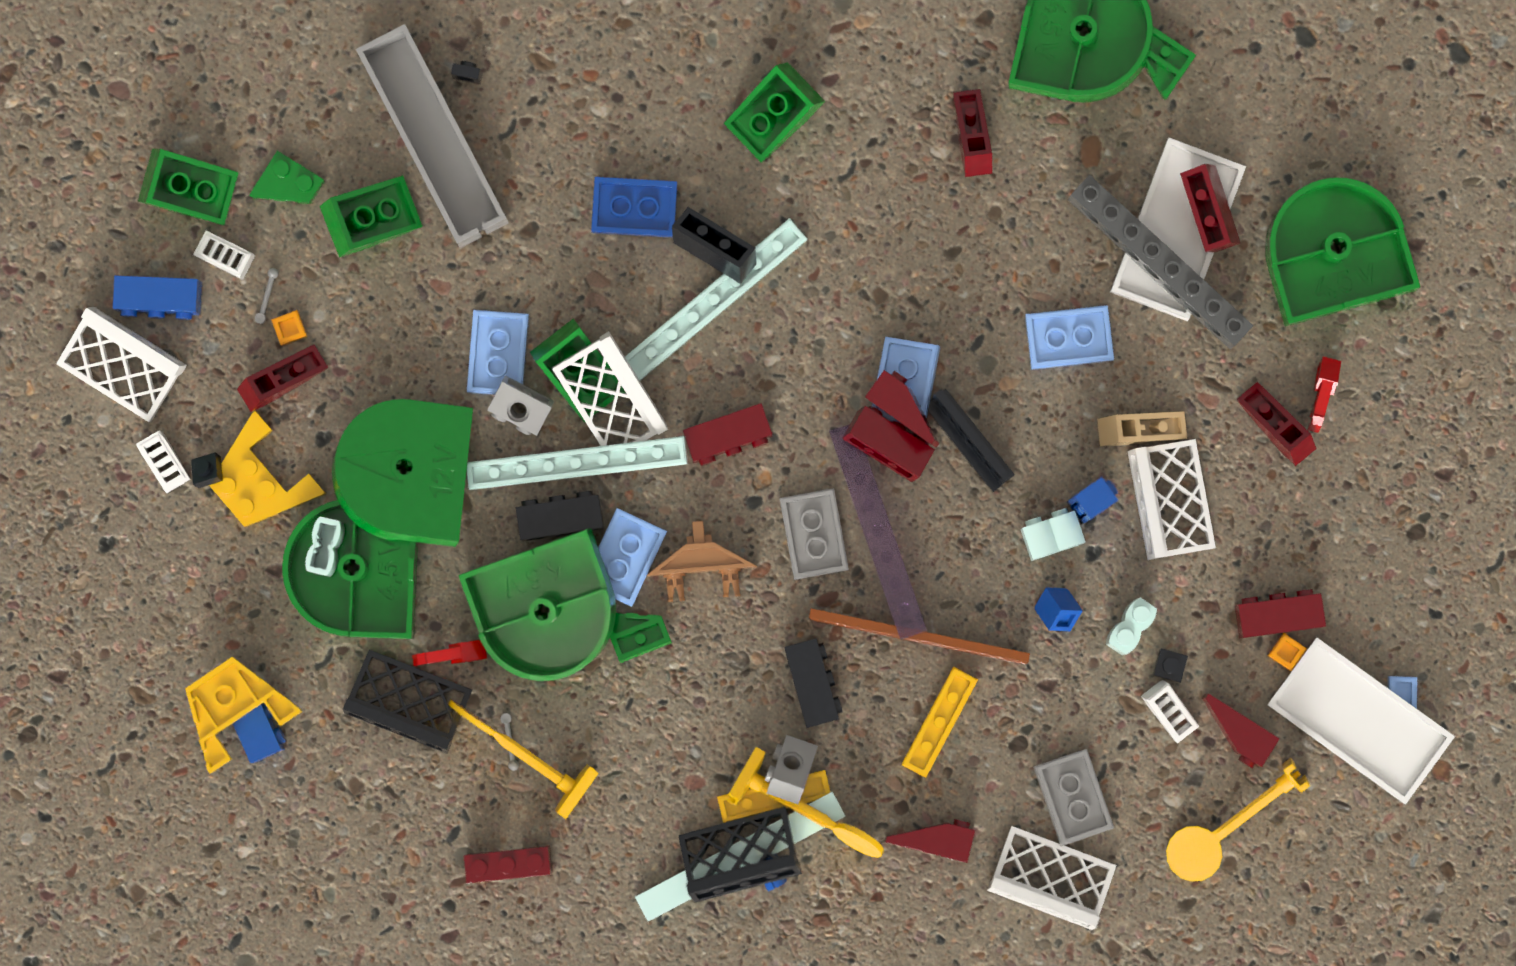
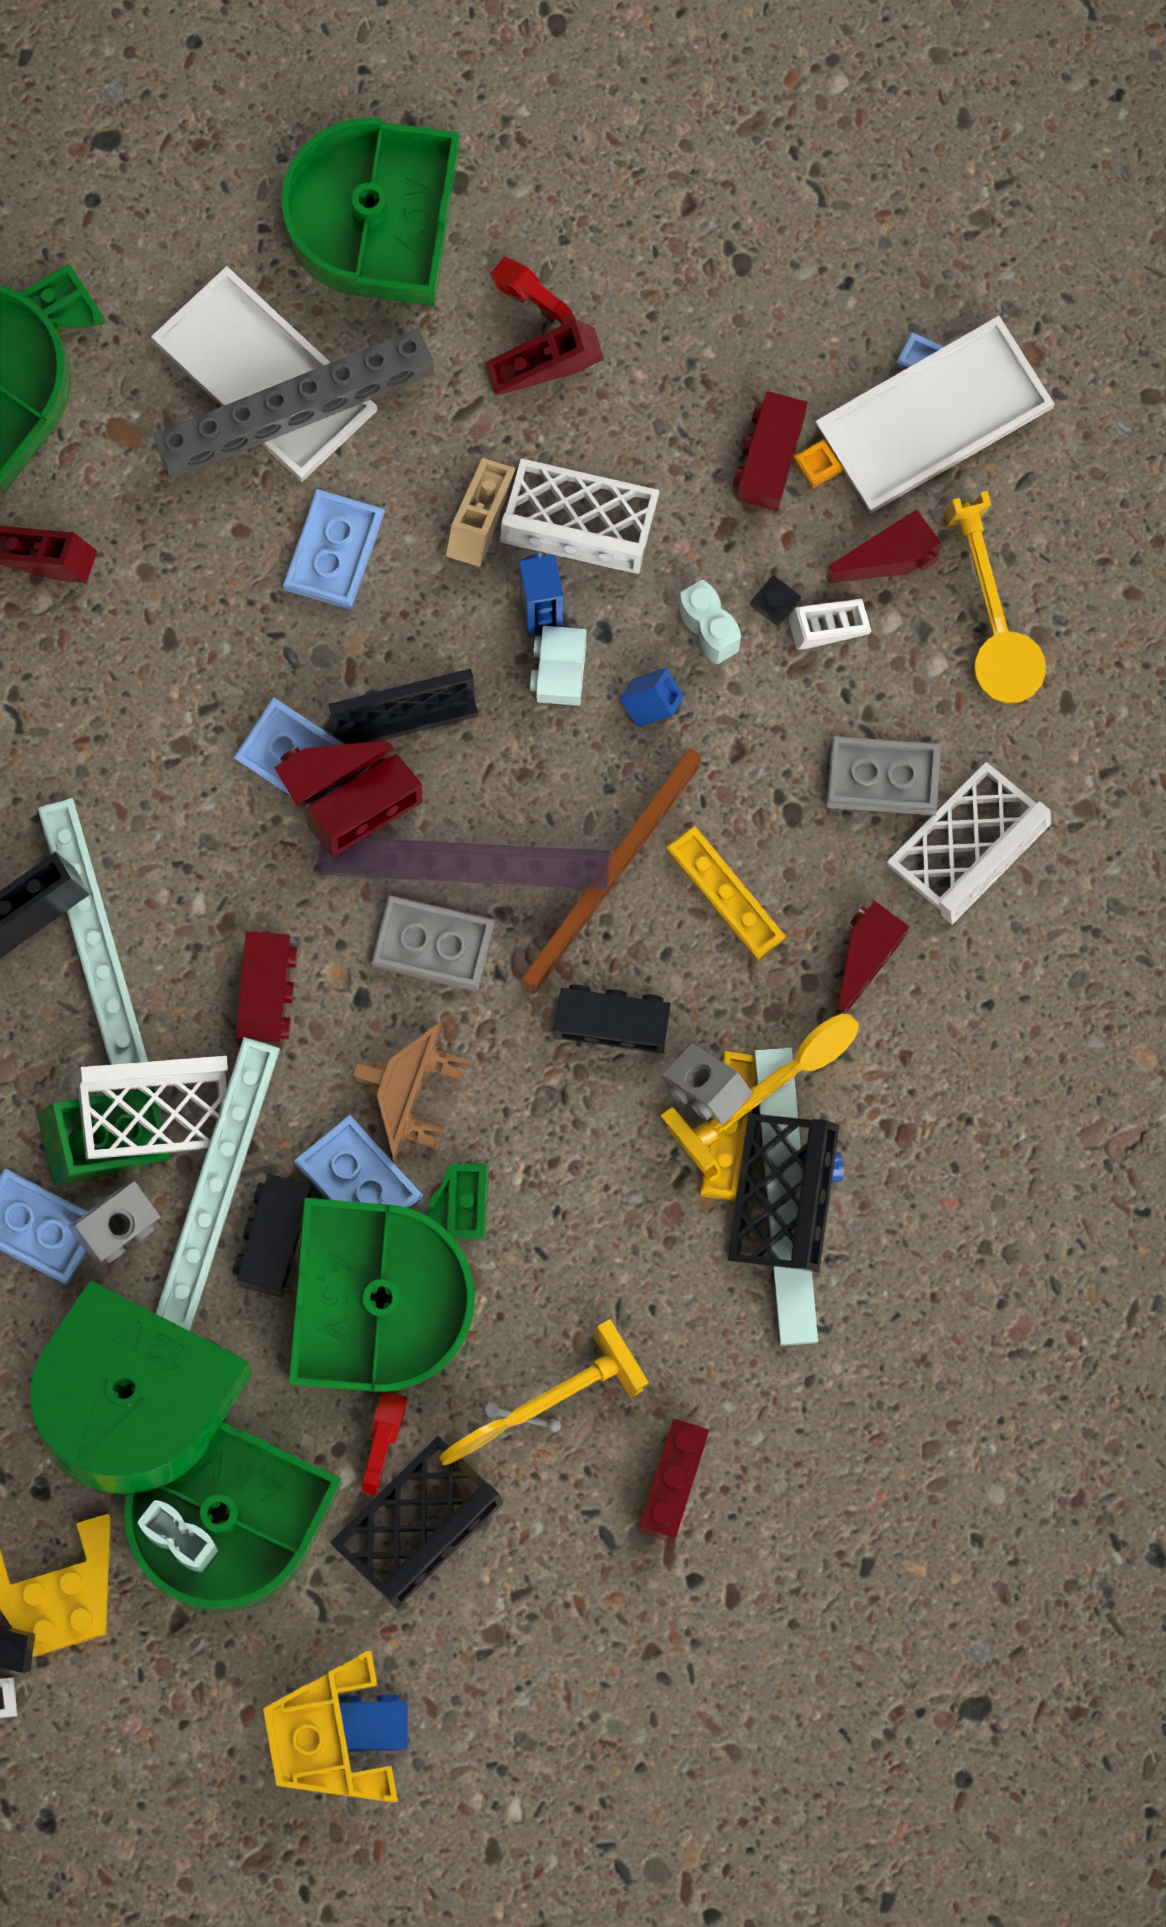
camera: 70 degrees left, 10 degrees down
dark red brick [1180,164,1241,253] -> none

